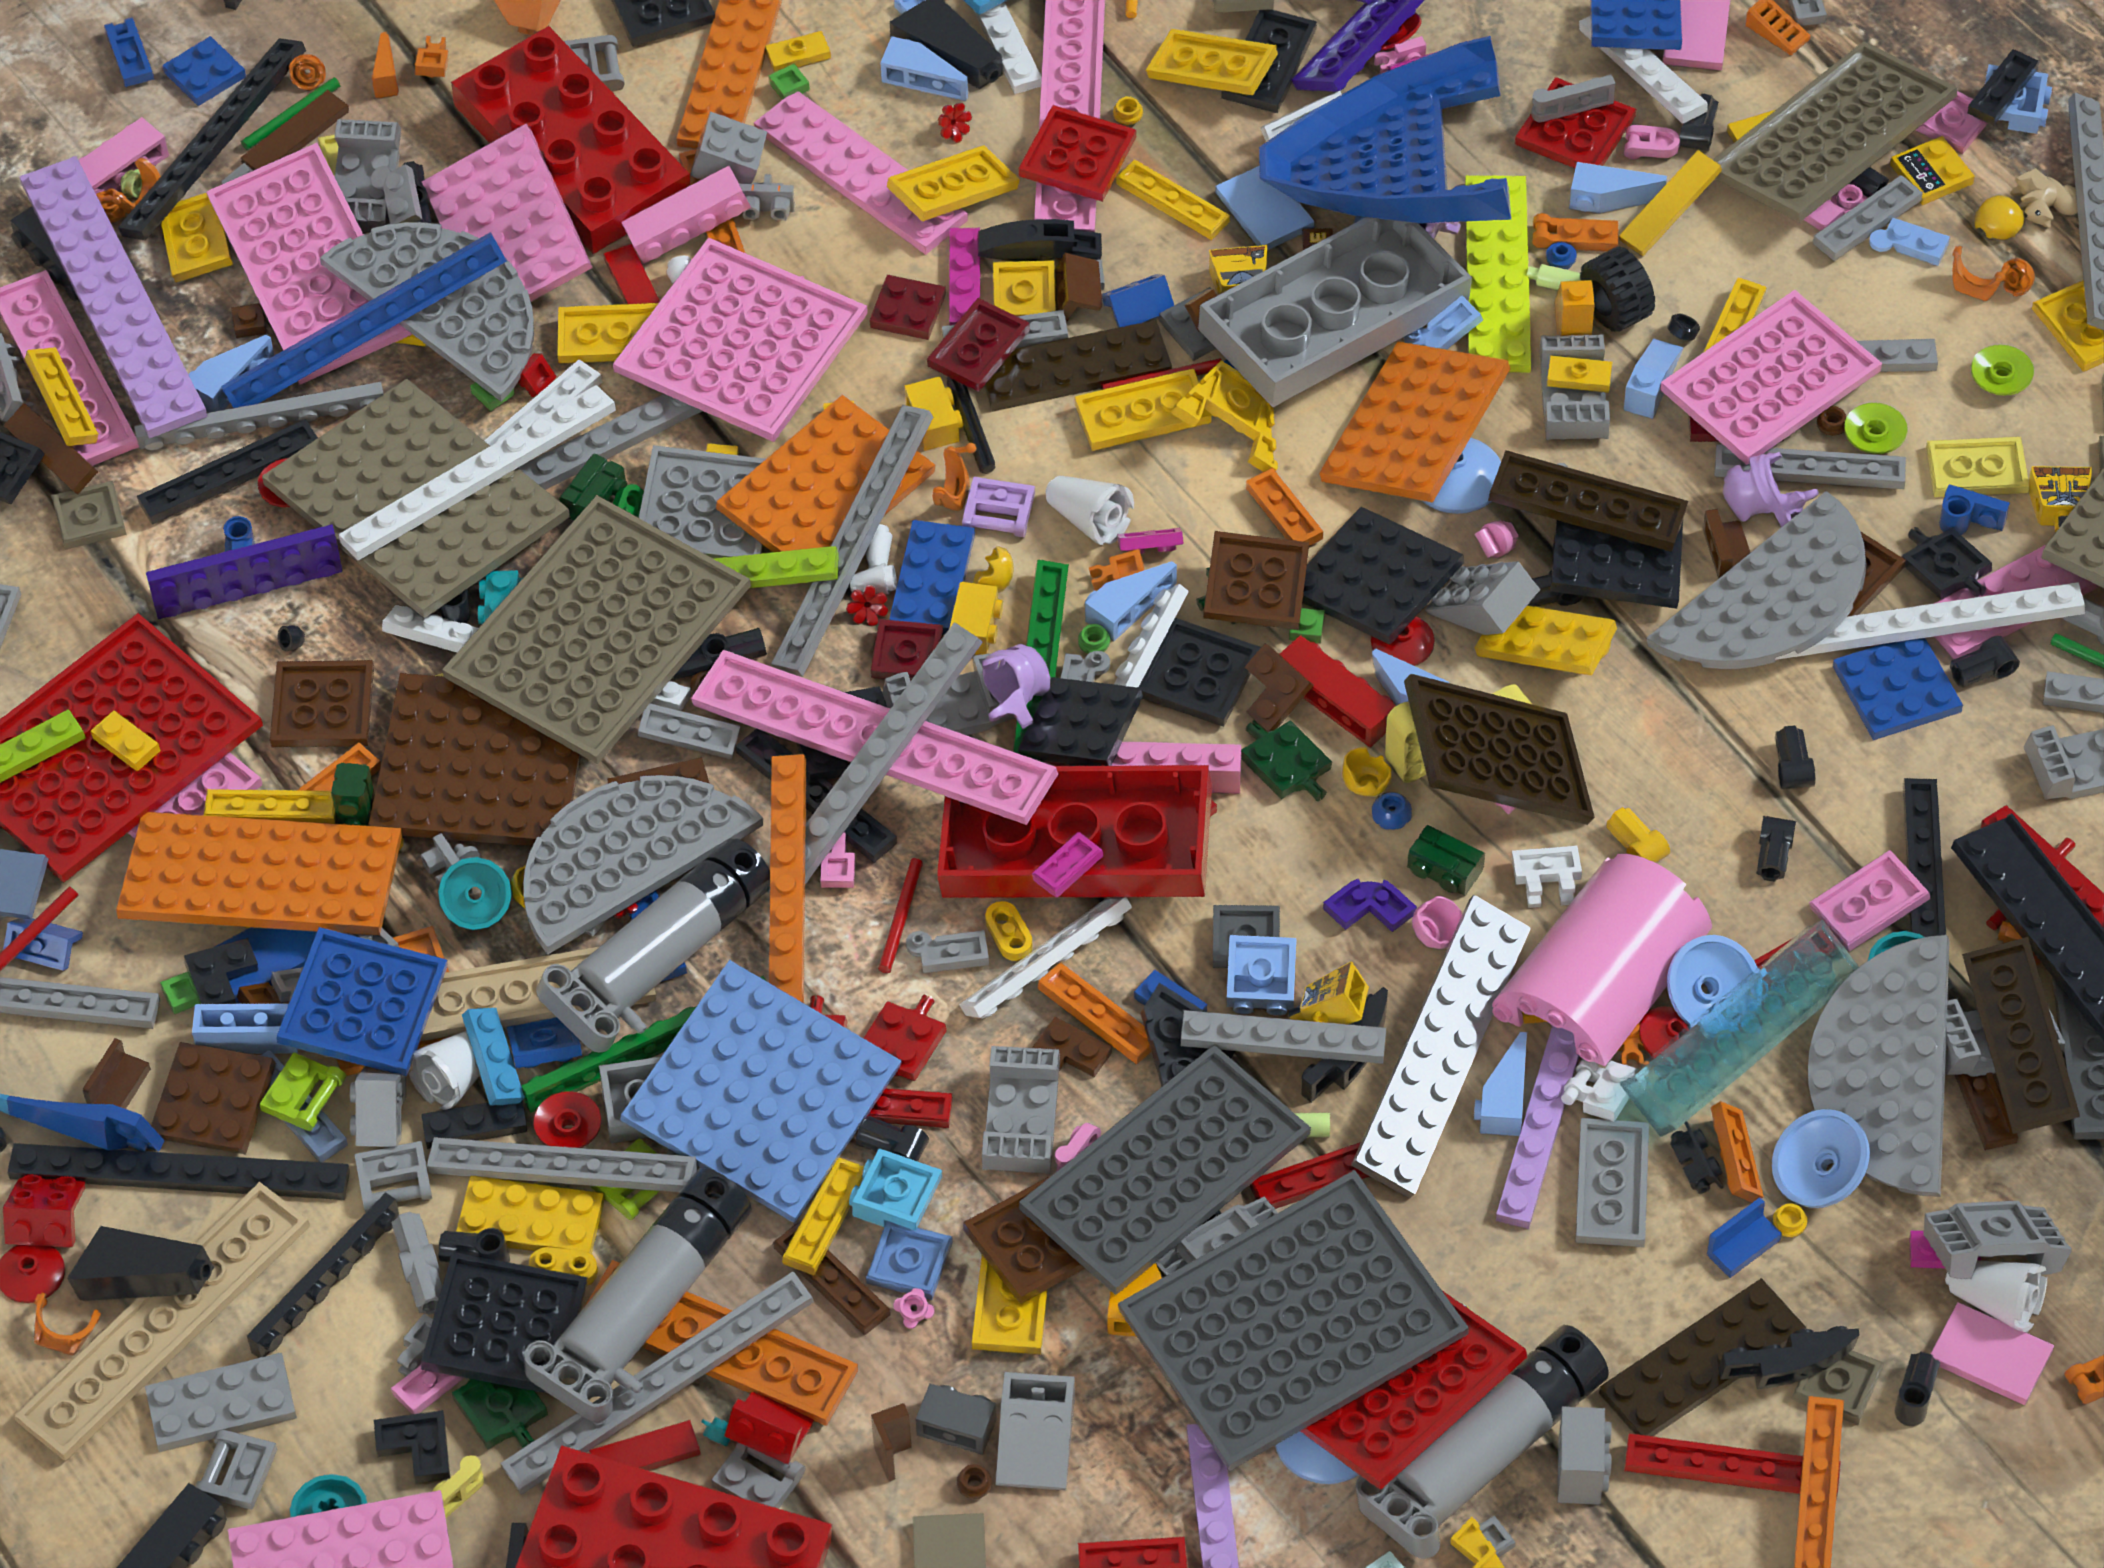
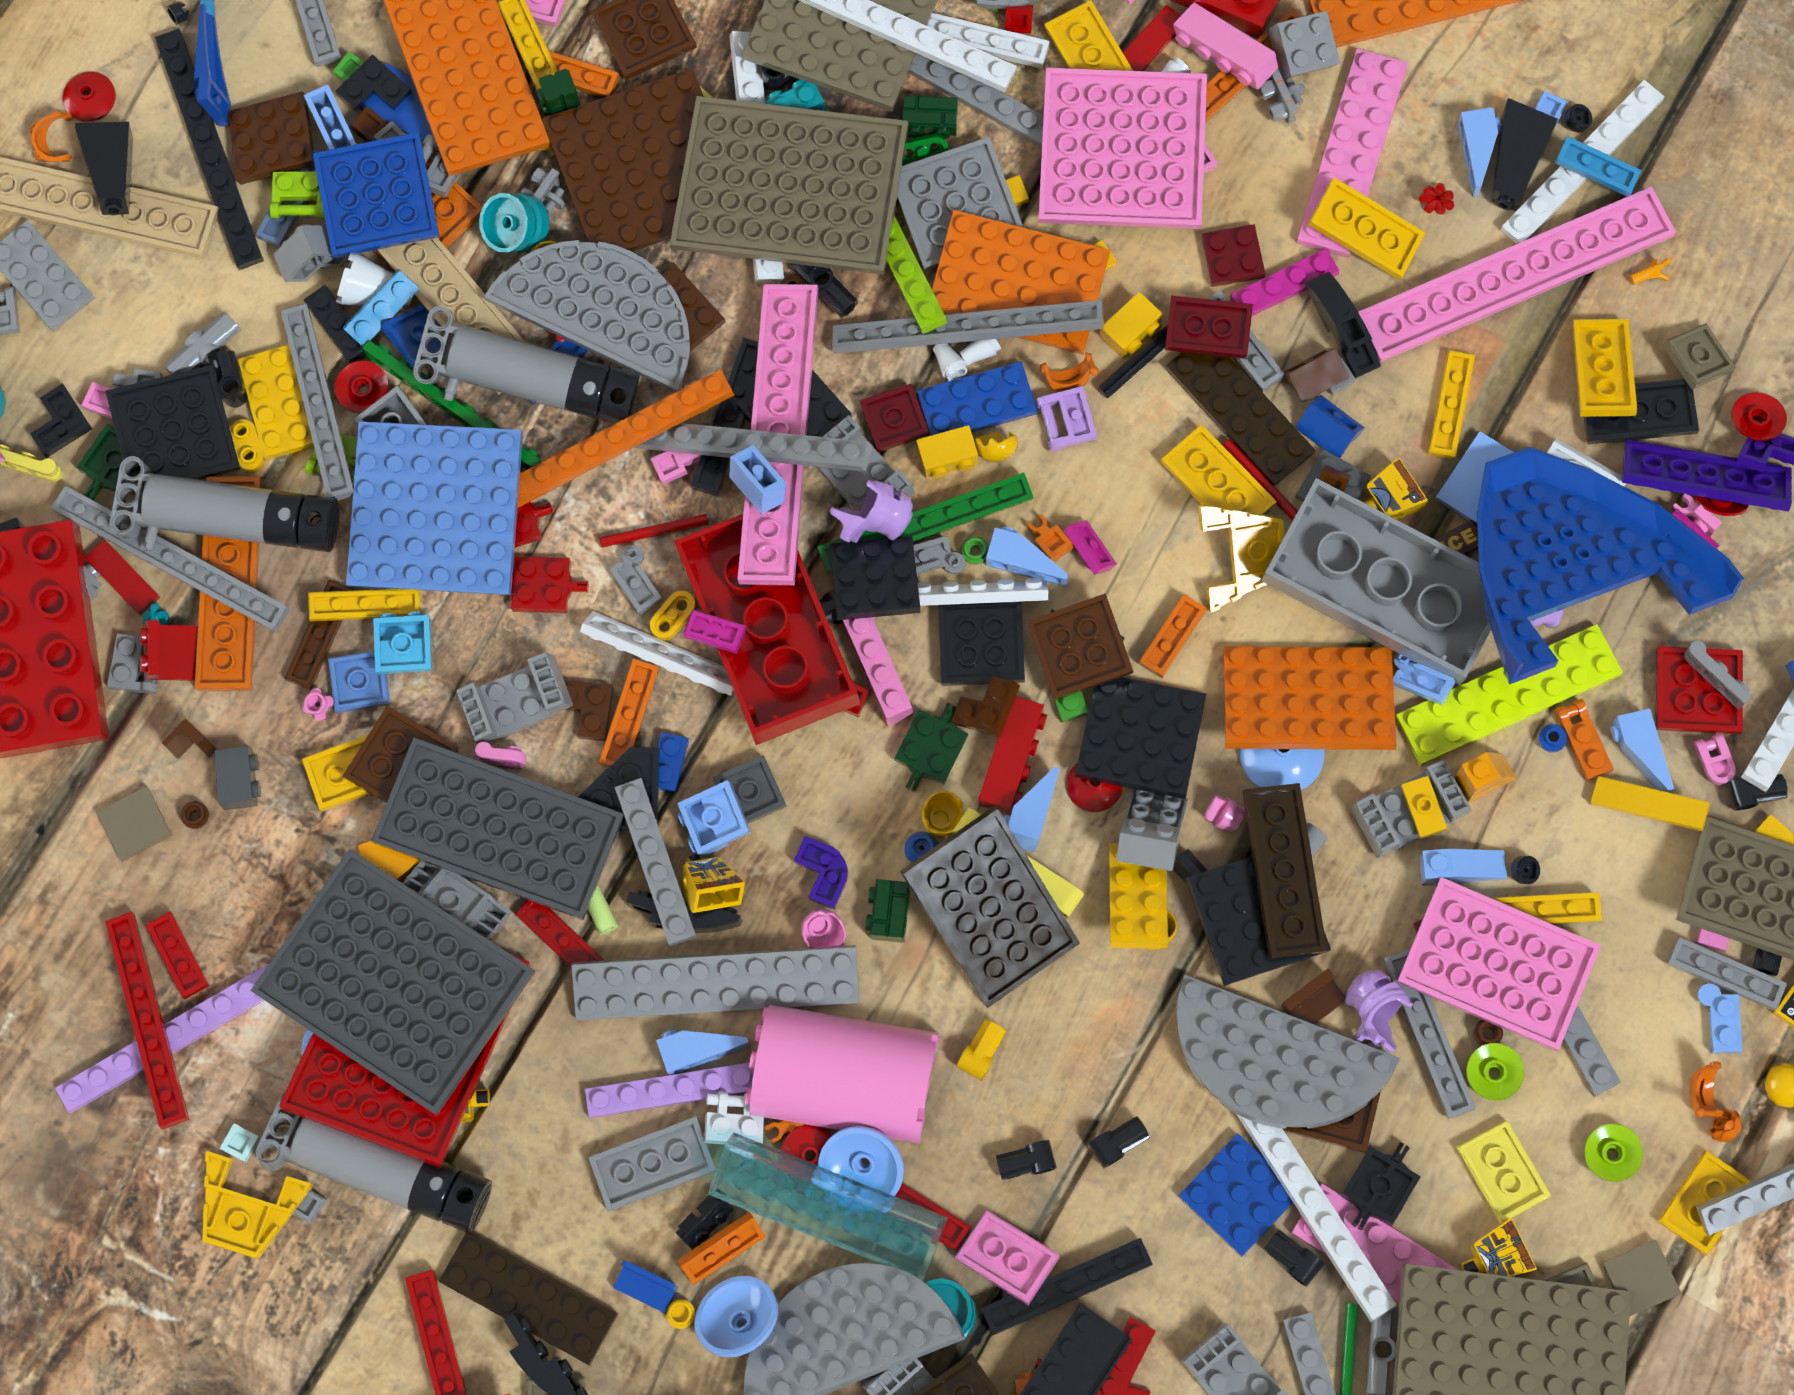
camera: 70 degrees right, 20 degrees up
red bracket [3,1175,85,1247] -> none
reddish brown panel [83,1038,151,1109] -> none
black plate [247,1192,399,1358] -> none
light grey plate [354,1141,432,1212] -> none
light grey plate [638,703,740,760] -> none
yellow plate [765,31,831,73] -> none
bright green plate [769,64,810,100] -> none
red plant [846,585,888,626] -> none
black piece [856,1116,929,1162] -> none
red tile [866,1088,953,1128] -> none
yellow plate [993,261,1055,316] -> none
light grey slope [996,1372,1075,1490] -> none
red plate [1018,105,1137,202] -> none
white cone [1046,475,1134,545] -> none
yellow plate [1113,97,1143,125] -> none
white plate [1512,846,1582,908] -> none
yellowish green cylinder [1527,264,1581,290] -> none
light grey brick [1558,1406,1611,1505] -> none
black tyre [1580,246,1656,332] -> none
bright pink plate [1831,185,1867,214] -> none
blue plate [1939,484,2010,535] -> none
none -> light blue brick [729,445,786,515]

